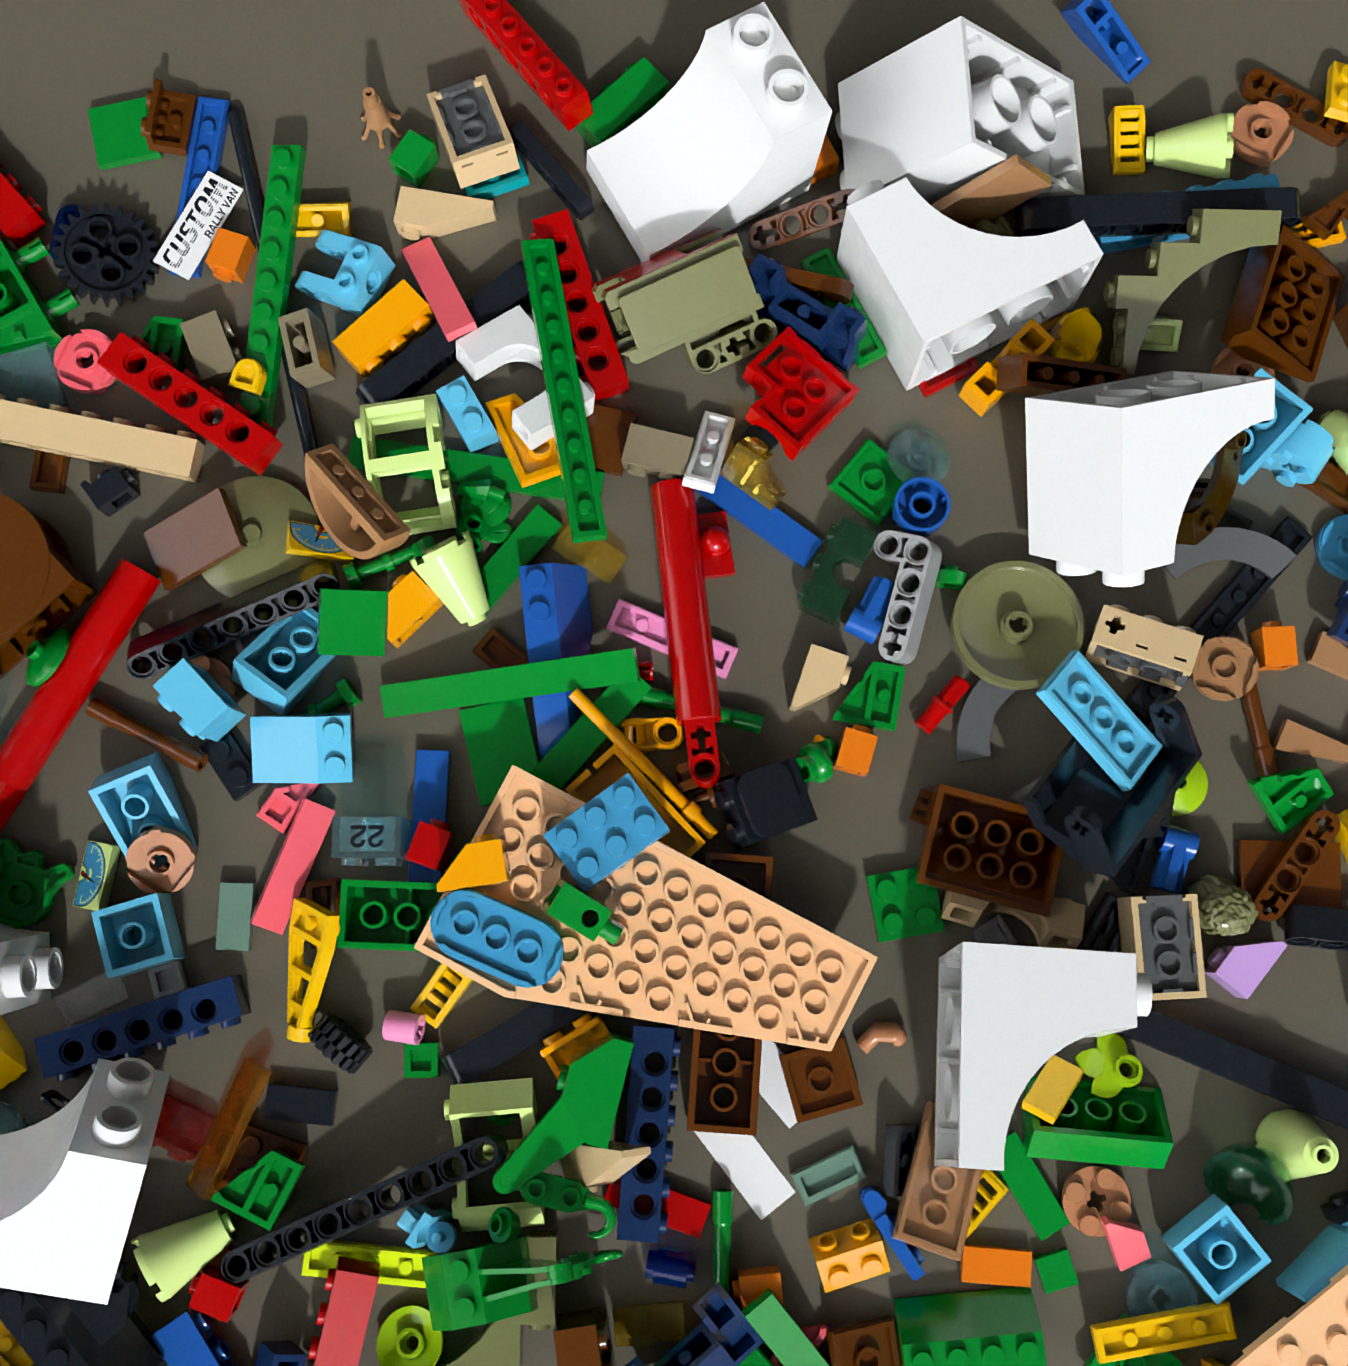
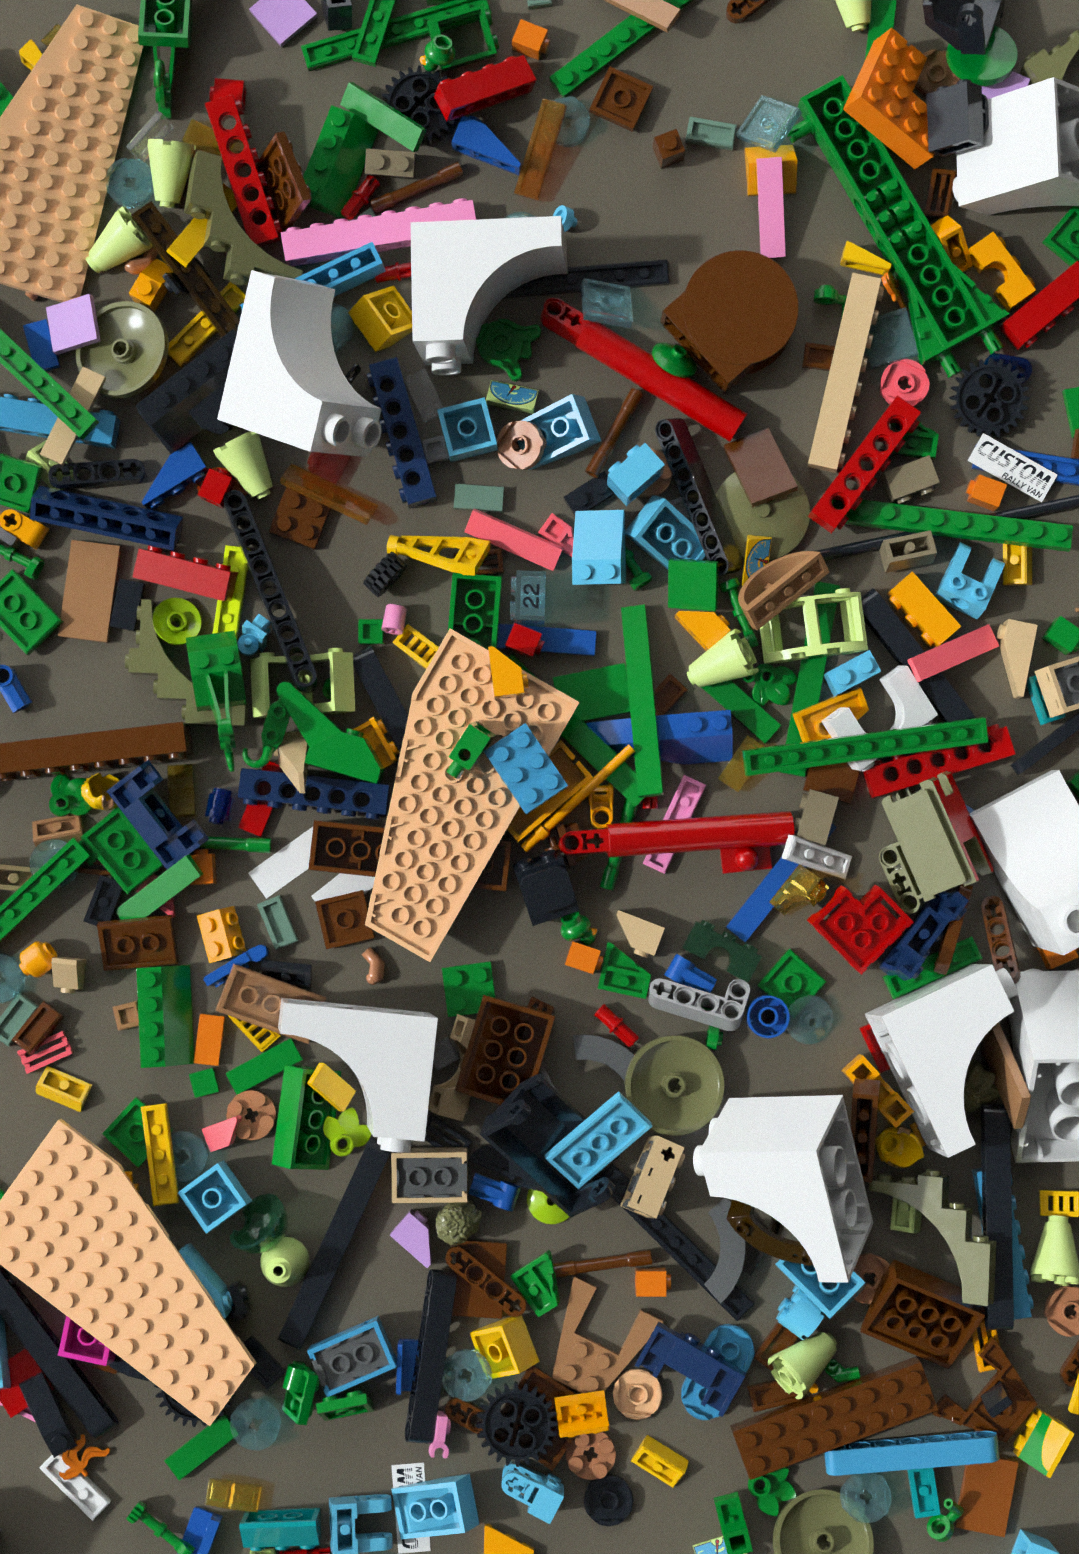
camera: 90 degrees right, 5 degrees up
black brick [80,467,140,517] -> none
green wing [211,1148,306,1231] -> none
yellow tile [228,358,267,396] -> none
black tile [264,1083,338,1126] -> none
dark azure tile [430,889,564,988] -> none
green bar [455,479,506,502] -> none
green plate [488,1207,521,1244] -> none
medium nougat tile [1190,635,1259,702] -> none

